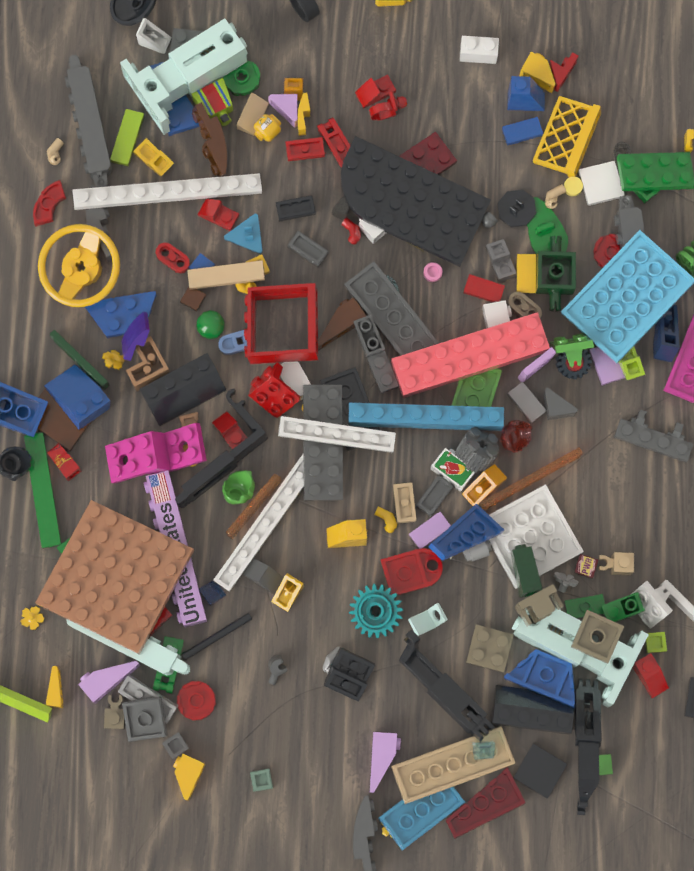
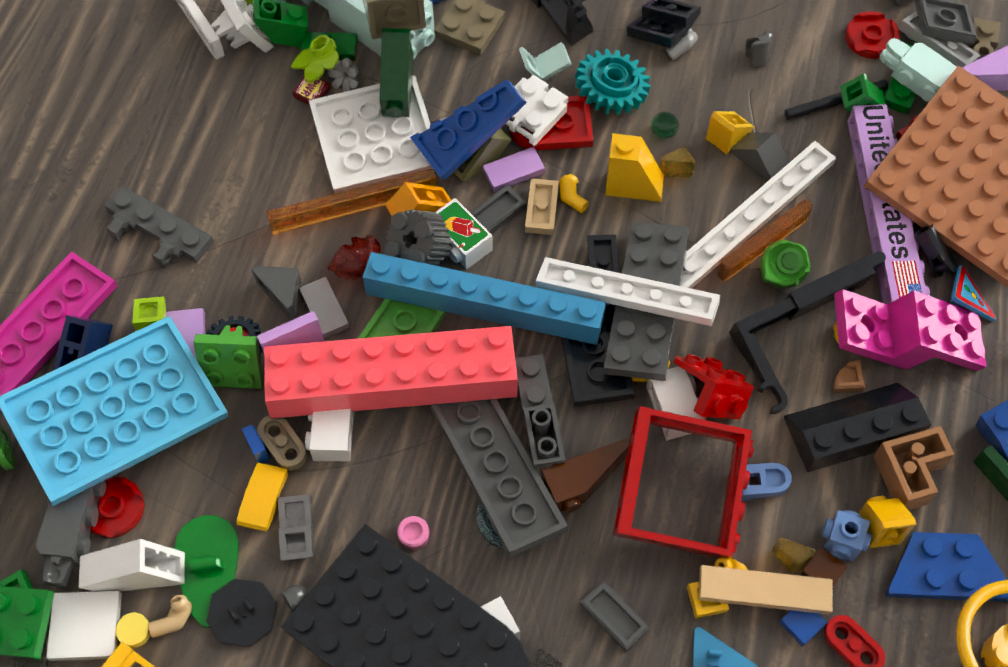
camera: 165 degrees left, 15 degrees down
yellow plant [102,350,125,370] -> none
dark purple slope [121,312,150,361] -> none
green hair [196,310,225,339] -> none
clear blue slope [199,581,226,606] -> none
red slope [212,411,248,449] -> none
red arm [341,217,361,245] -> none
red tile [463,274,505,303] -> none
dark green brick [535,236,576,312] -> none
tan brick [599,552,634,575] -> none
none -> white slope [79,539,185,592]
none -> blue tile [242,424,270,464]
none -> lime plate [291,35,339,82]
none -> white plate [505,75,569,146]
none -> black plate [587,234,619,273]
none -> clear green plate [651,112,679,138]
none -> clear yellow slope [659,147,696,177]
none -> clear yellow slope [772,537,817,574]
none -> medium blue brick [821,510,872,562]
none -> green brick [840,73,885,113]
none -> yellow slope [859,496,916,548]
none -> black bar [914,224,957,277]
none -> piece [950,265,997,322]

